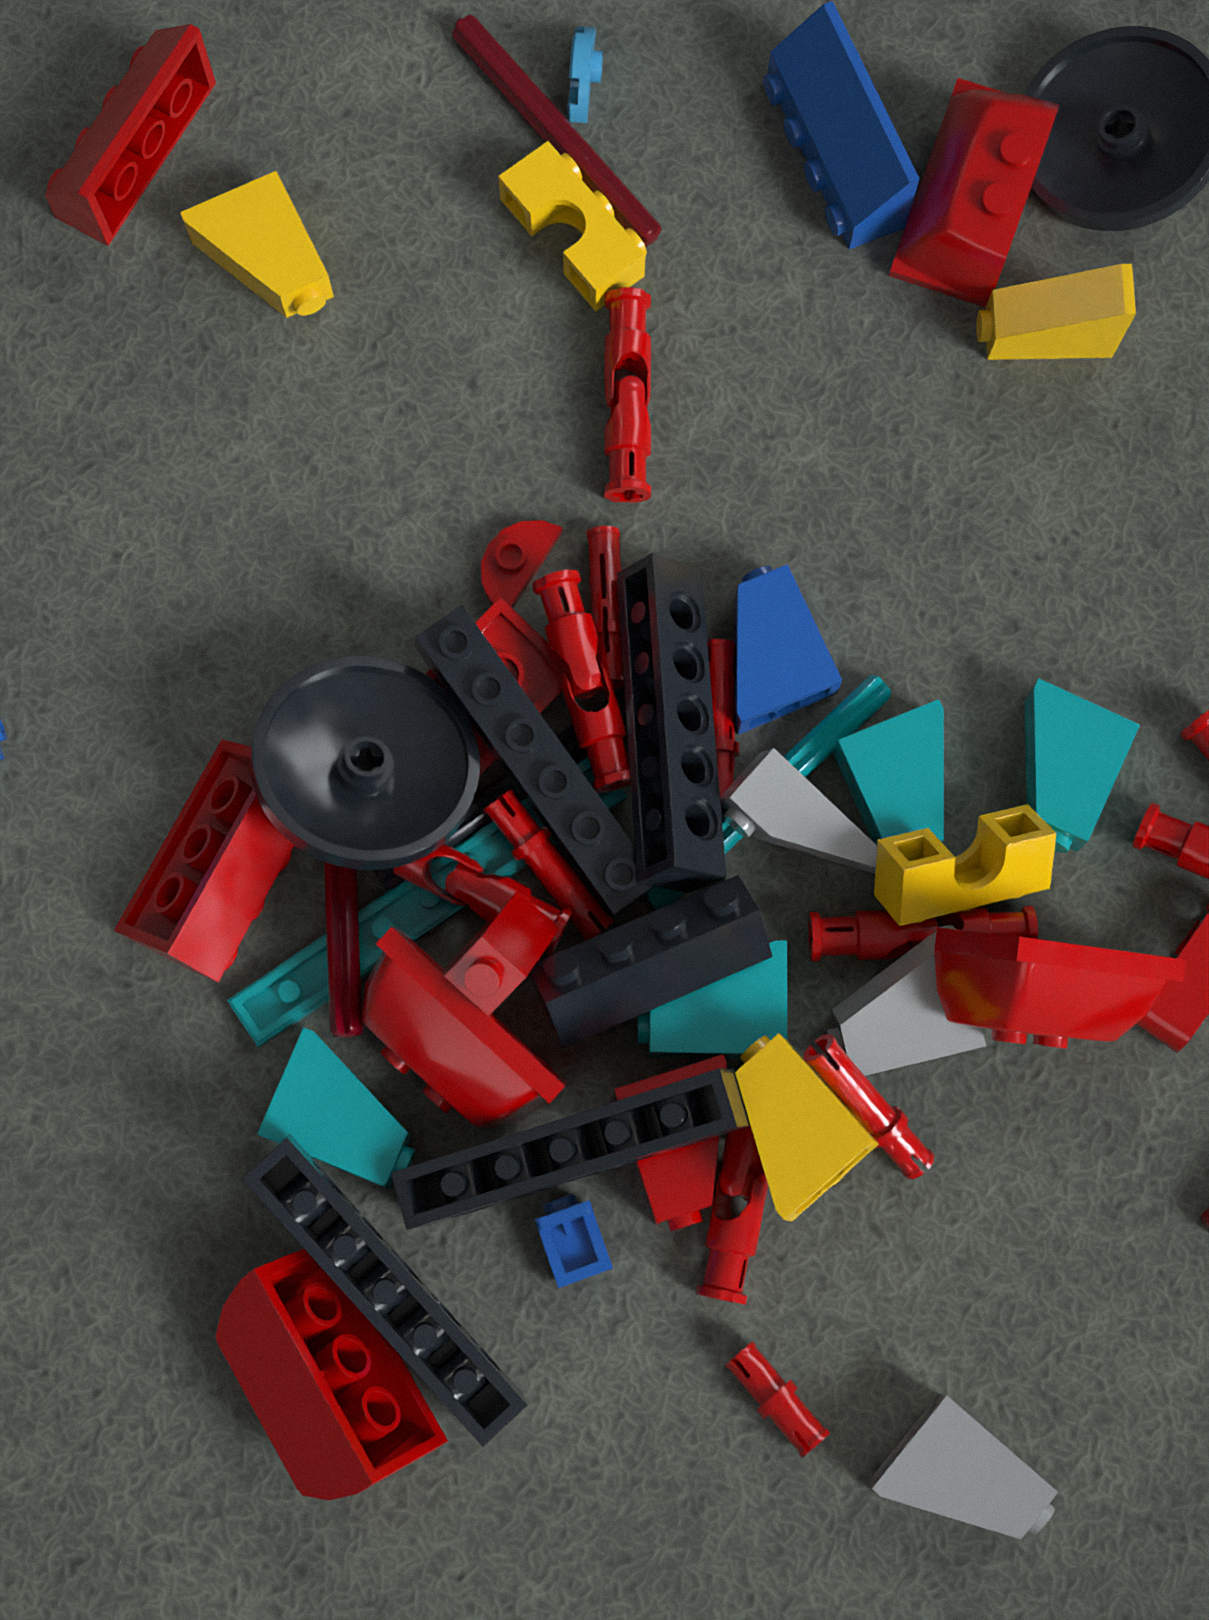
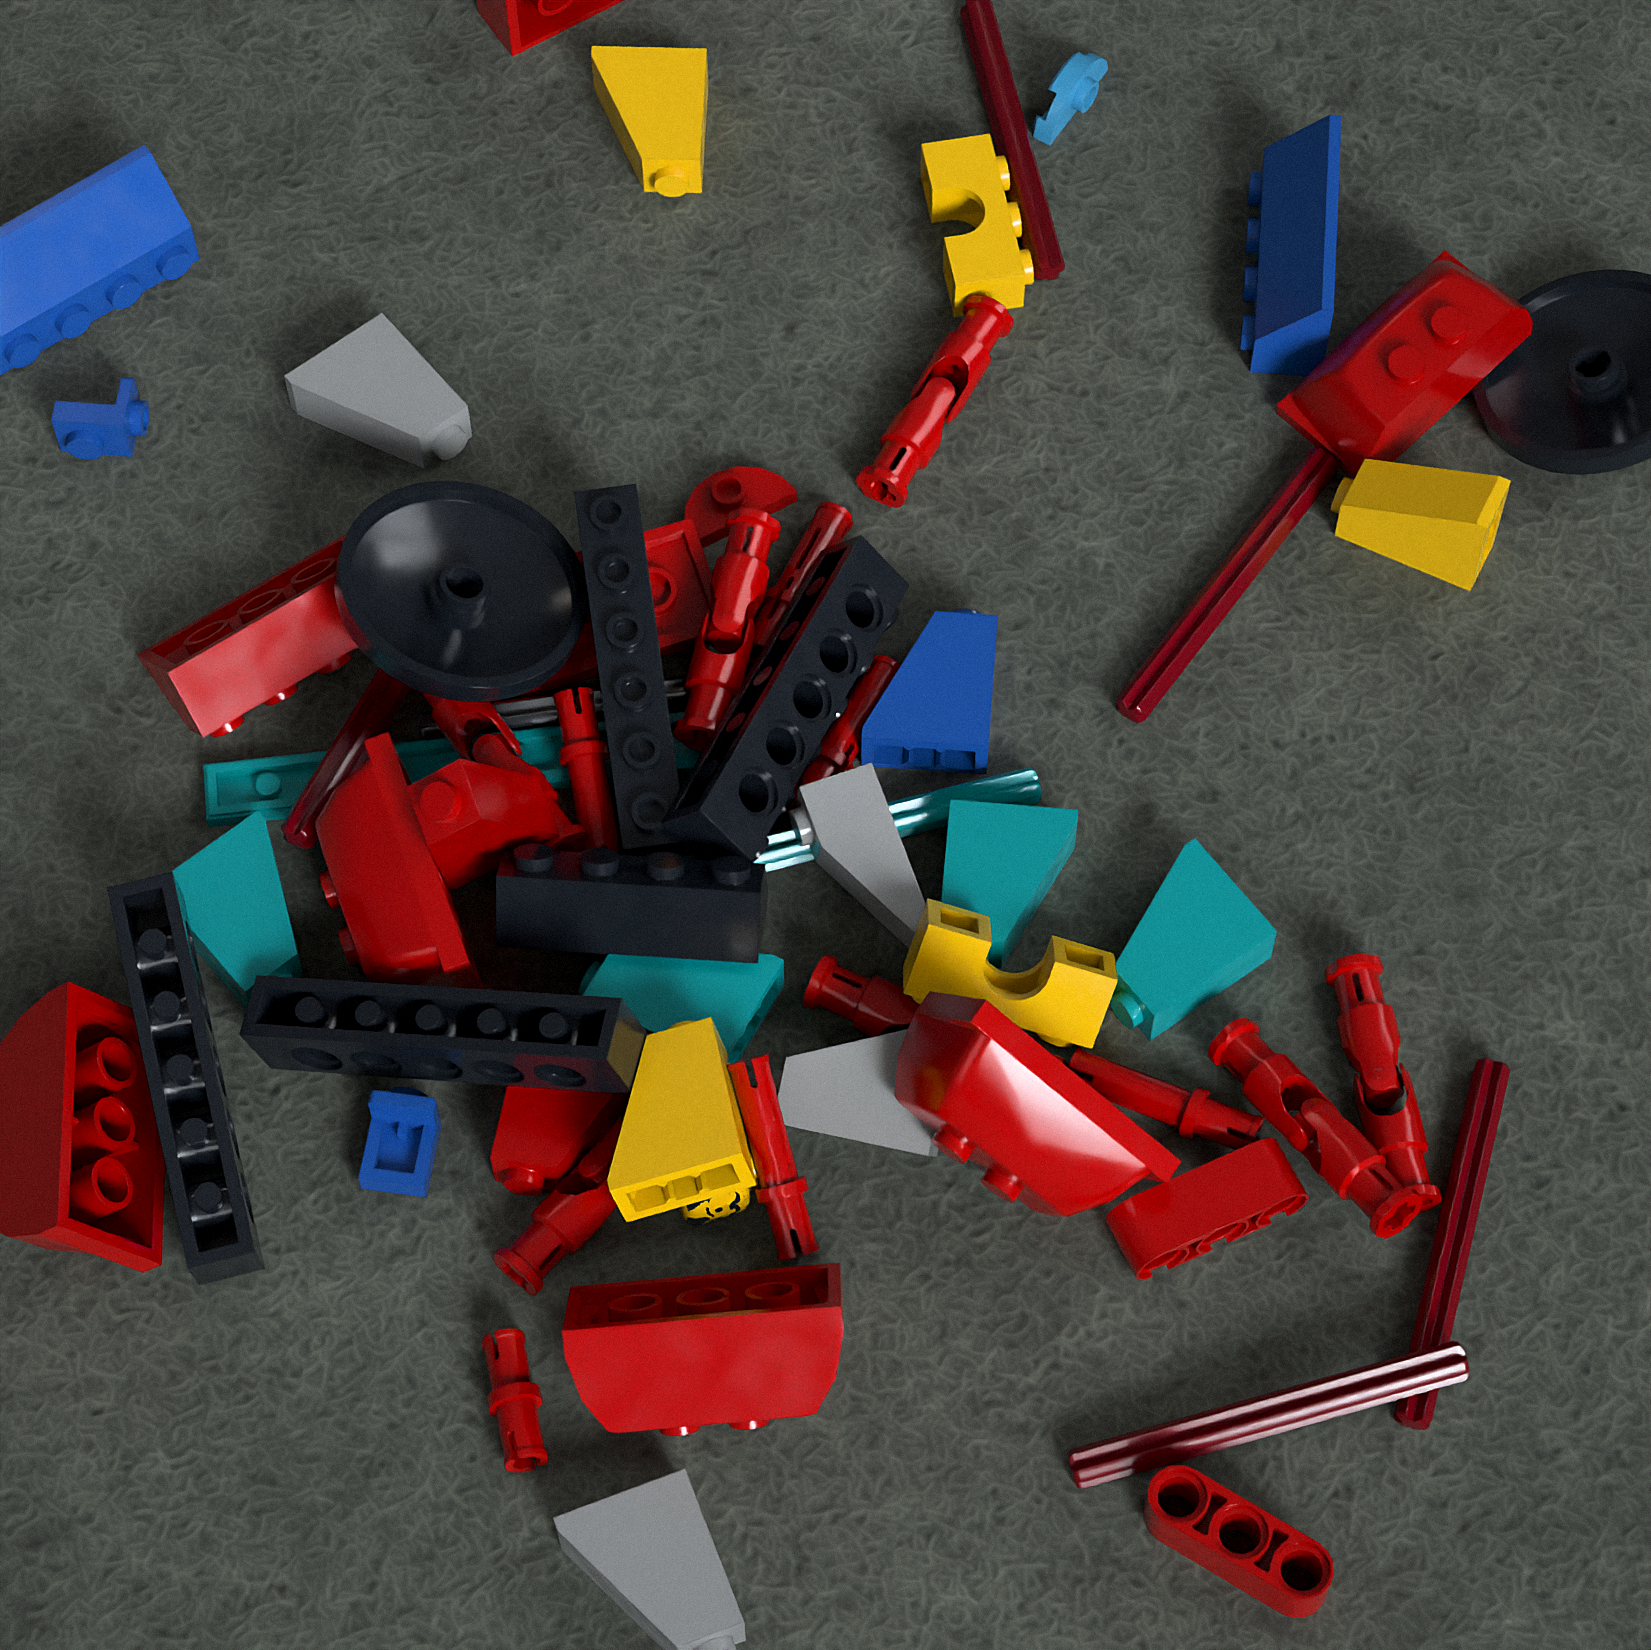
camera: 30 degrees right, 15 degrees down
none -> light grey slope [284,313,472,468]
none -> red windscreen [562,1262,844,1436]
none -> red pin [1068,1047,1264,1150]
none -> dark red axle [1116,447,1338,723]

